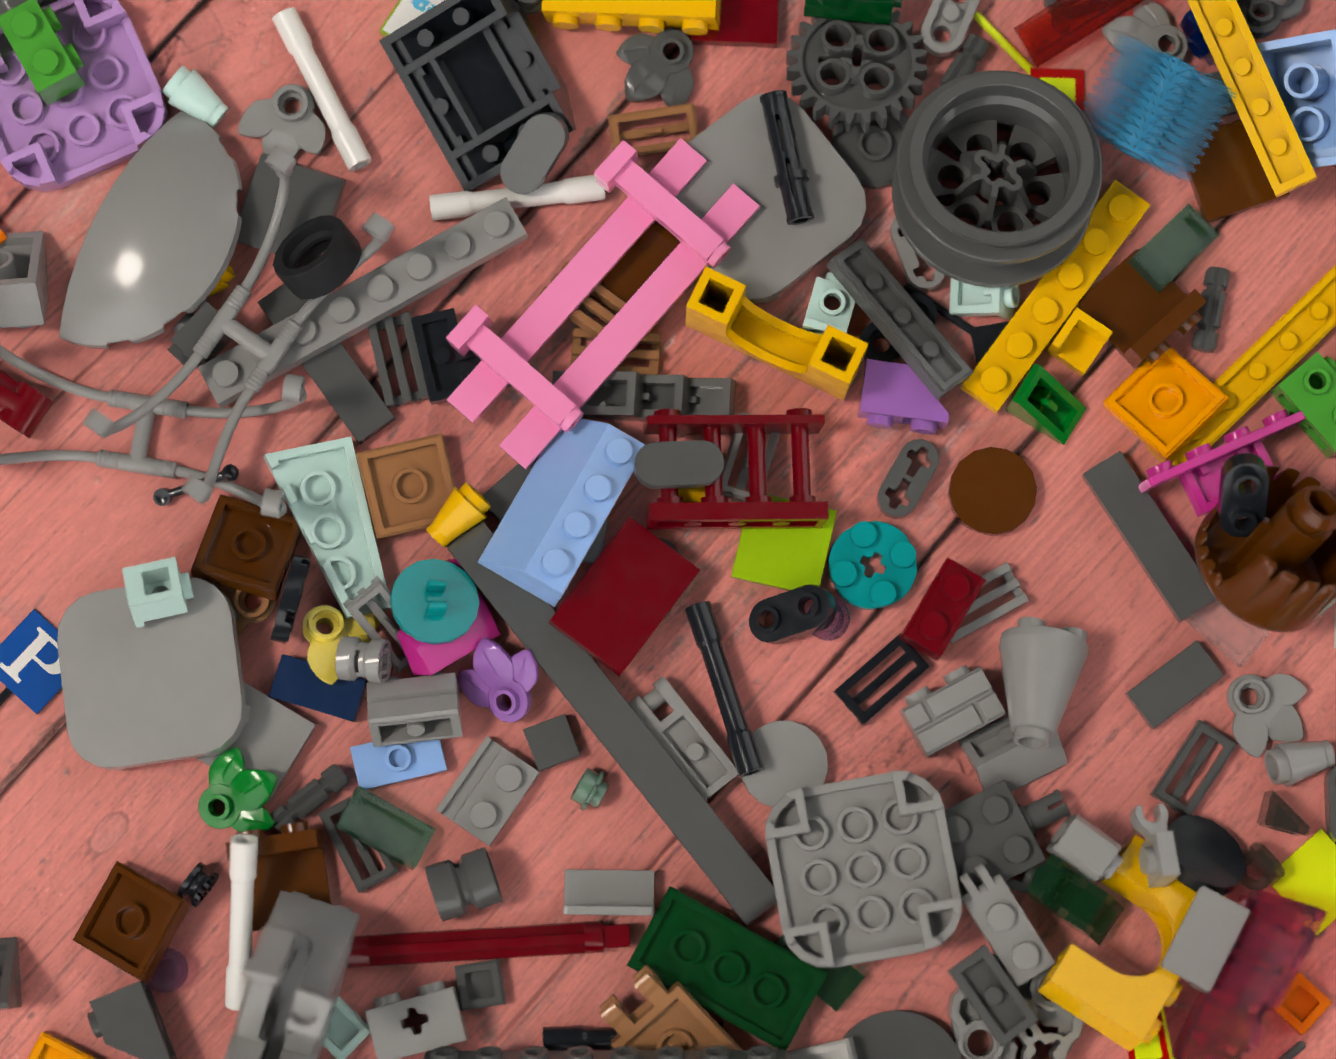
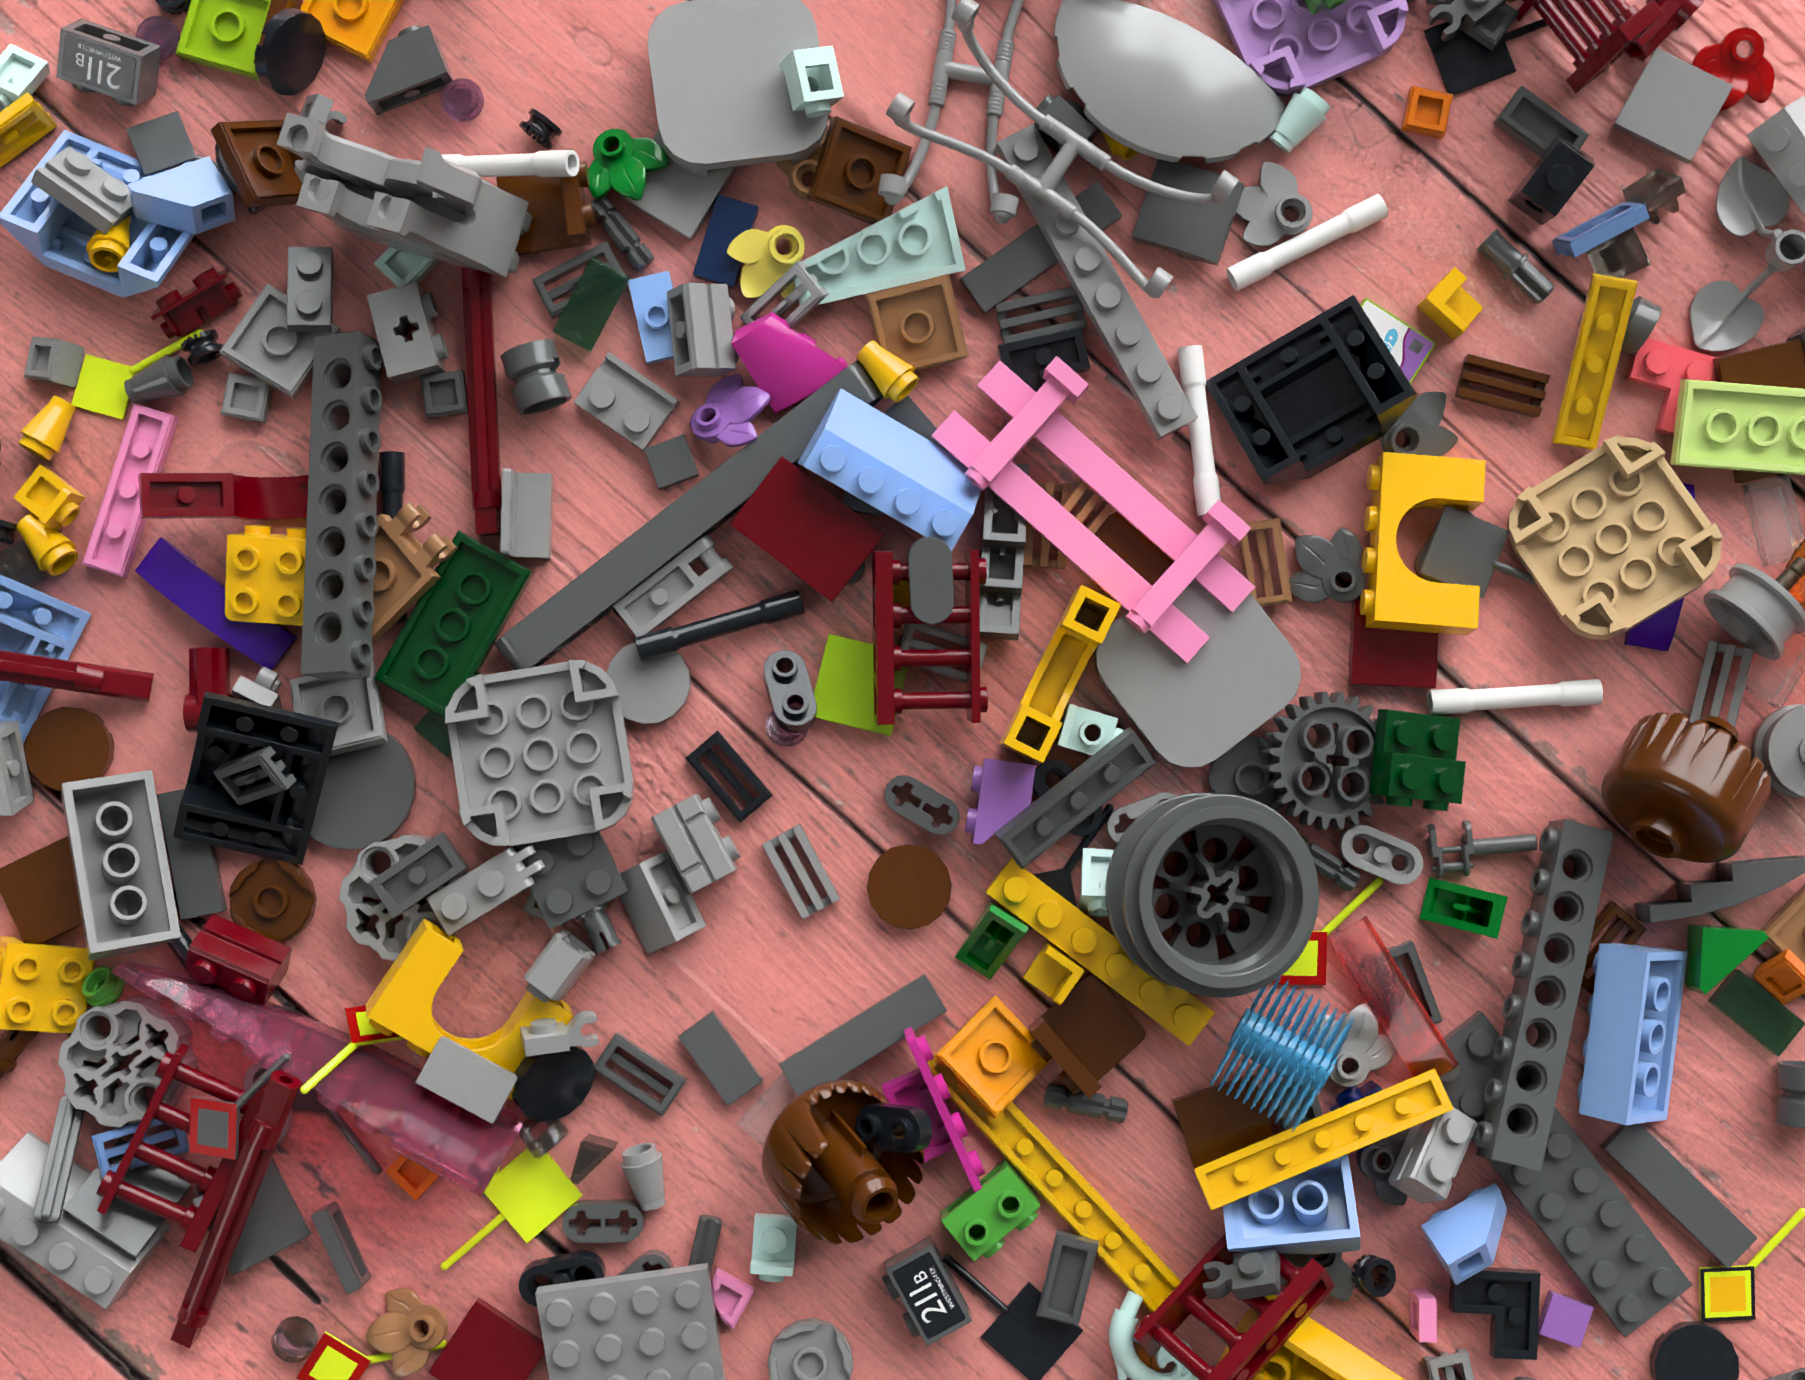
camera: 85 degrees right, 5 degrees up
reddish brown tile [73,861,192,983] -> none
black hinge [153,464,239,506] -> none
black tile [270,554,311,644] -> none
black tyre [273,215,362,300] -> none
light grey wheel [335,636,392,684] -> none
teal piece [390,559,479,645] -> none
dark grey tile [500,112,569,194] -> none
sand green plate [570,768,609,810] -> none
black pin [759,90,814,225] -> none
teal plate [828,521,917,610] -> none
dark red brick [899,557,986,661] -> none
light grey cone [999,617,1089,749] -> none
clear green brick [1026,853,1125,945] -> none
clear green tile [1128,204,1220,293] -> none
light grey plate [1227,674,1307,758] -> none

